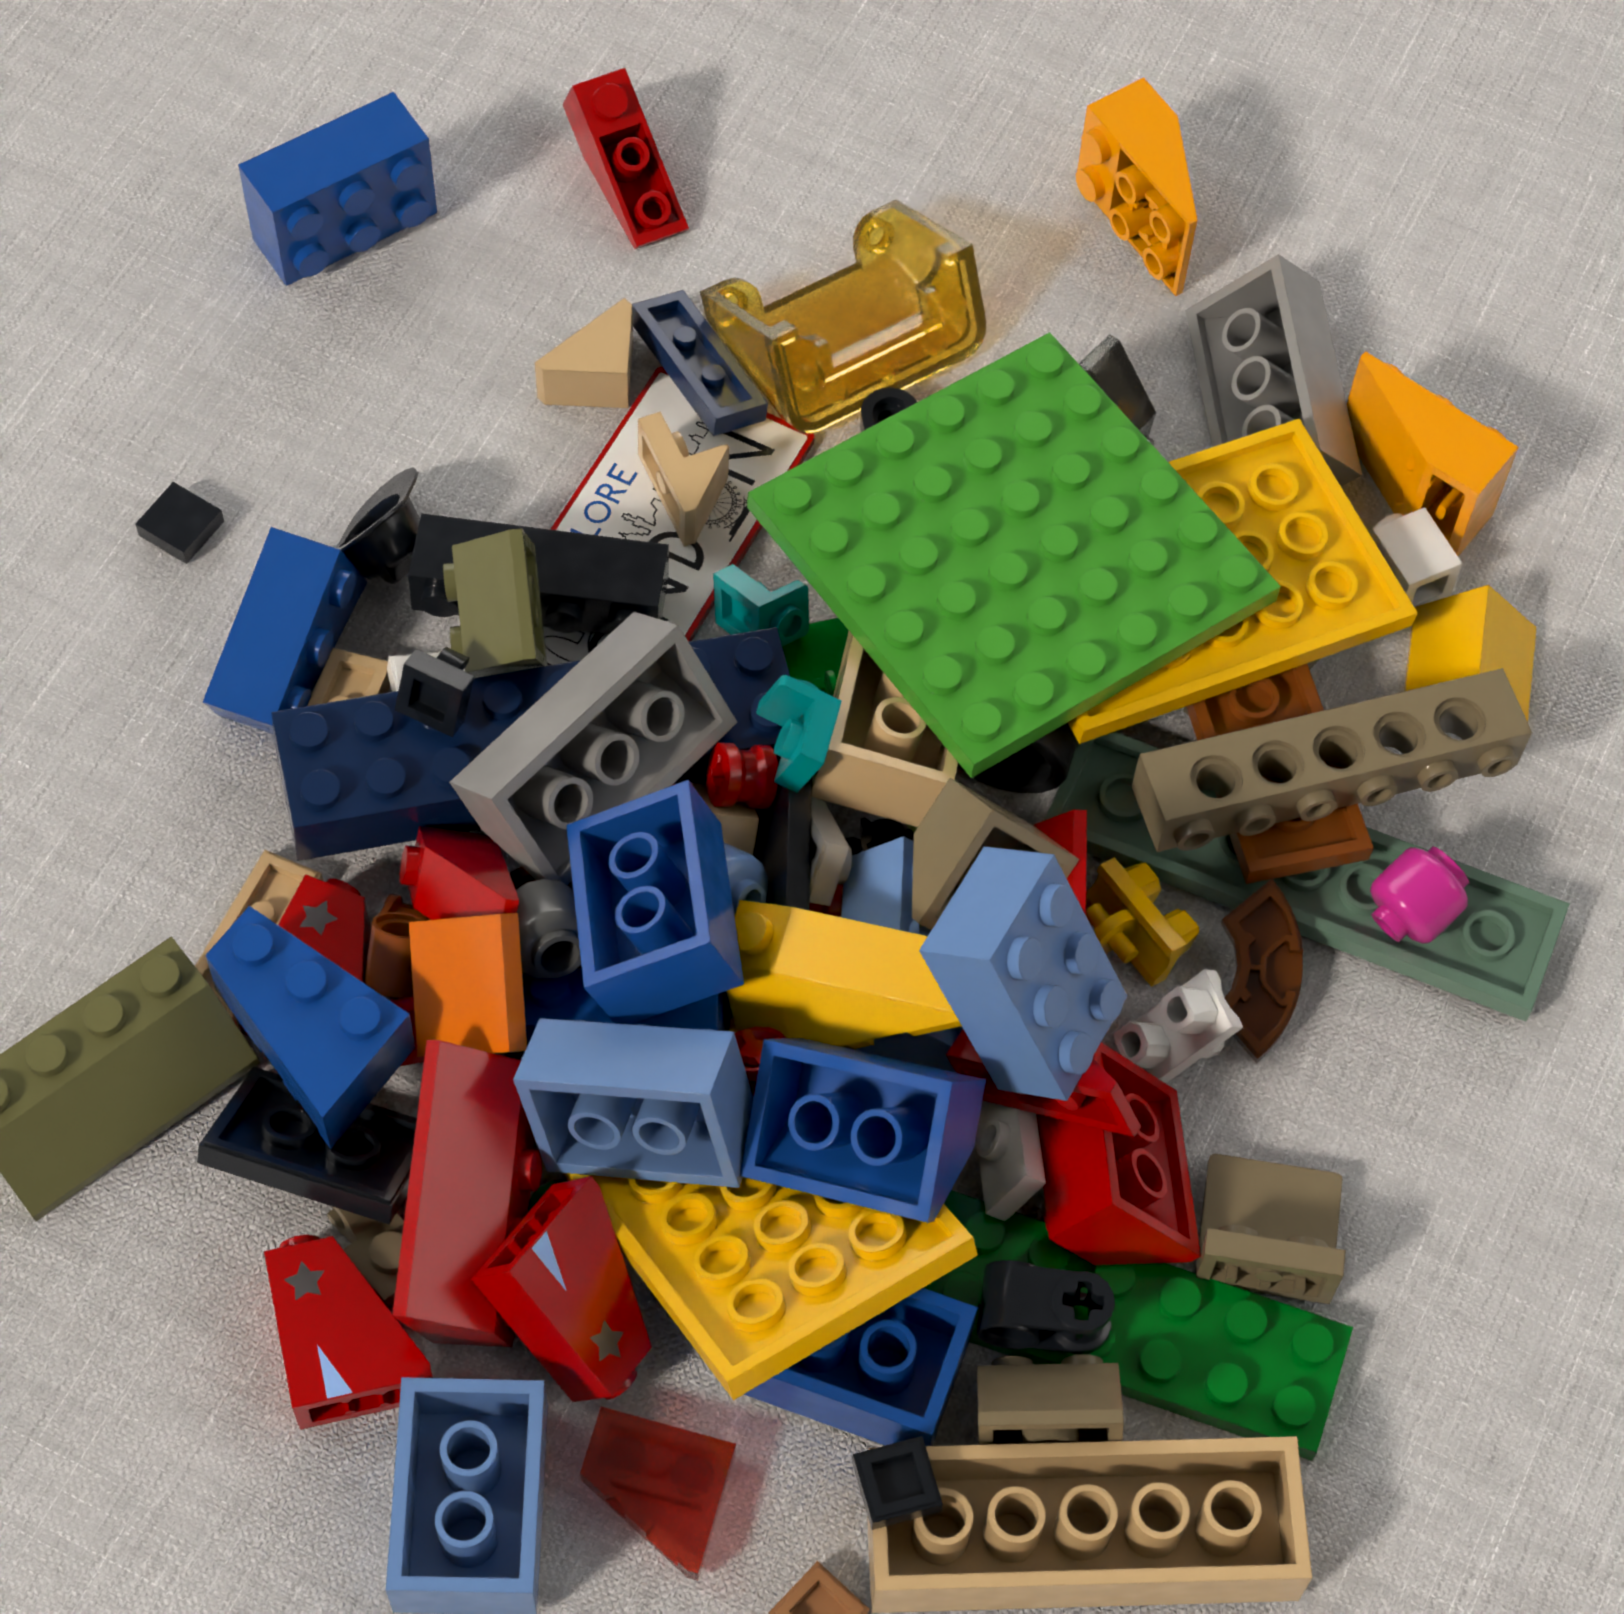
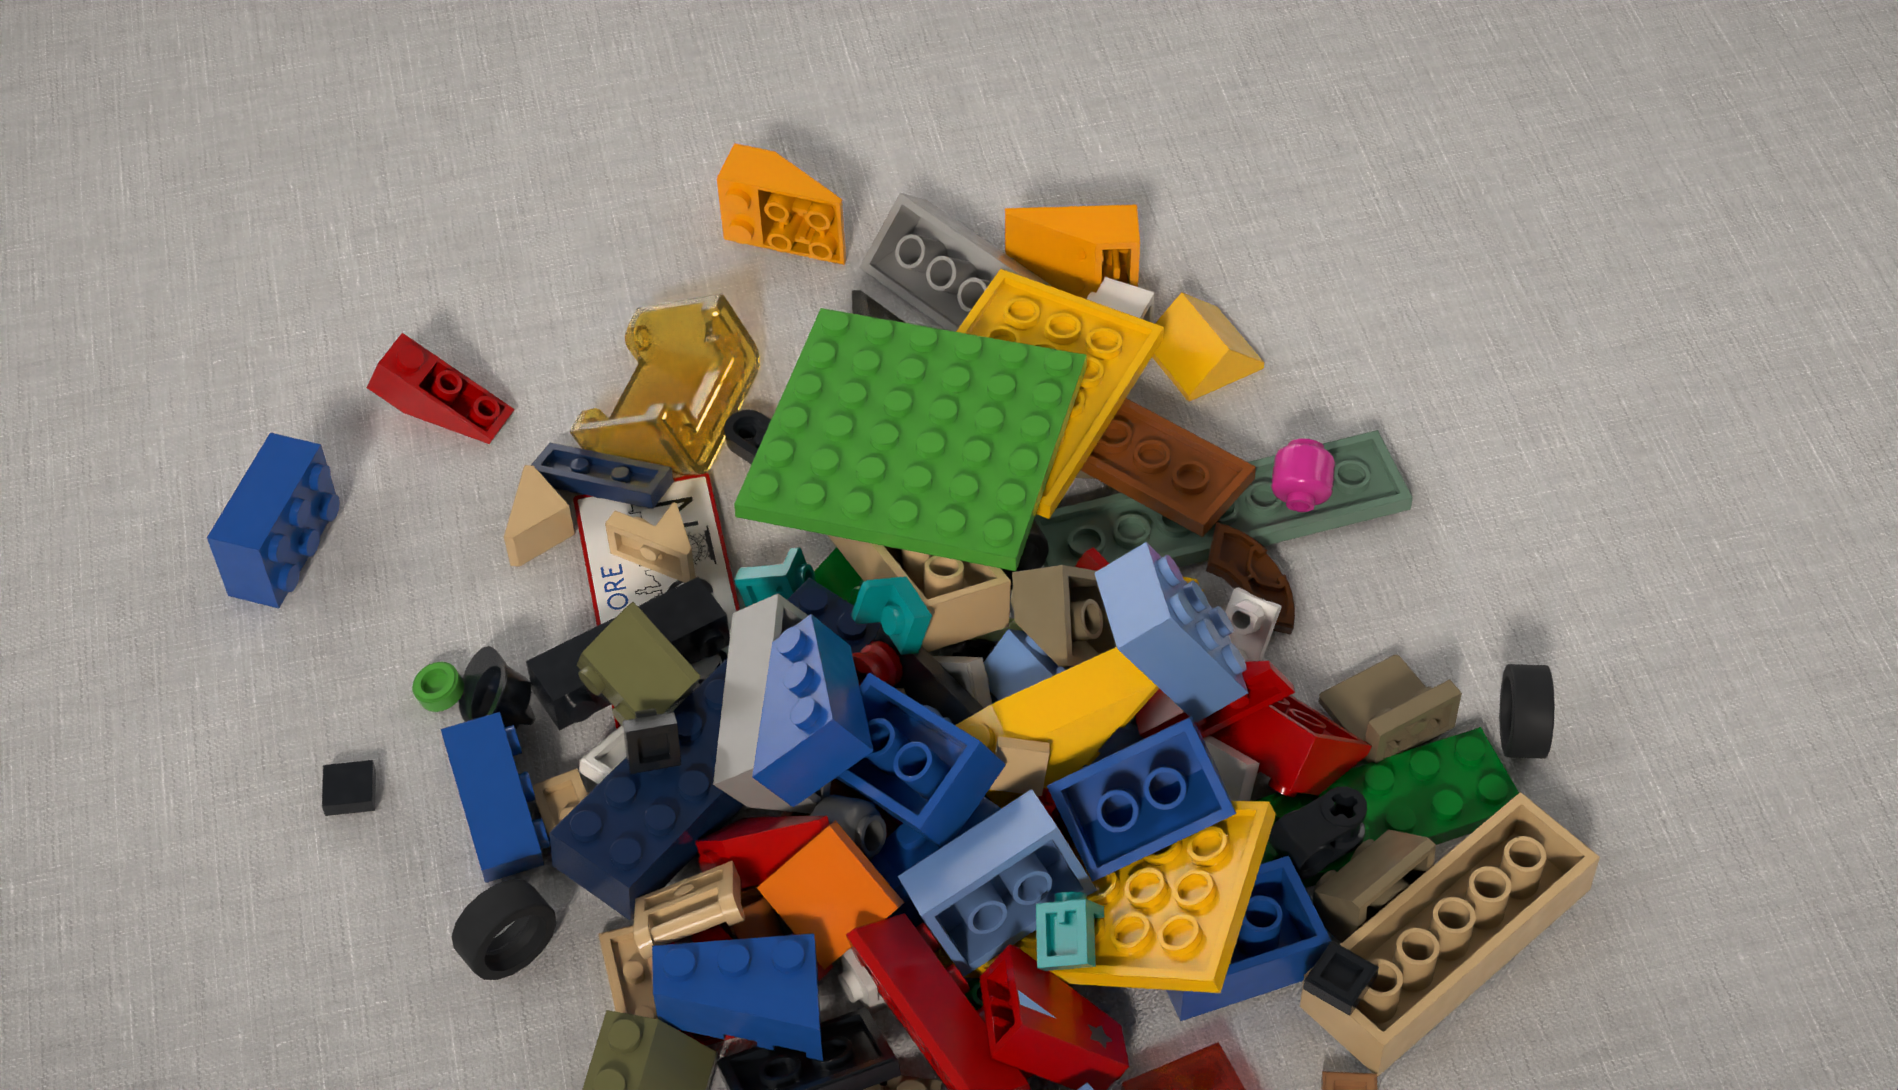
camera: 35 degrees left, 10 degrees down
dark tan brick [1131,668,1532,852] -> none
none -> bright green tile [412,662,464,712]
none -> black tyre [451,879,557,980]
none -> tan plate [633,860,745,959]
none -> blue wedge [752,614,874,808]
none -> tan tile [990,736,1050,796]
none -> teal bracket [1036,892,1104,971]
none -> black tyre [1499,664,1555,759]

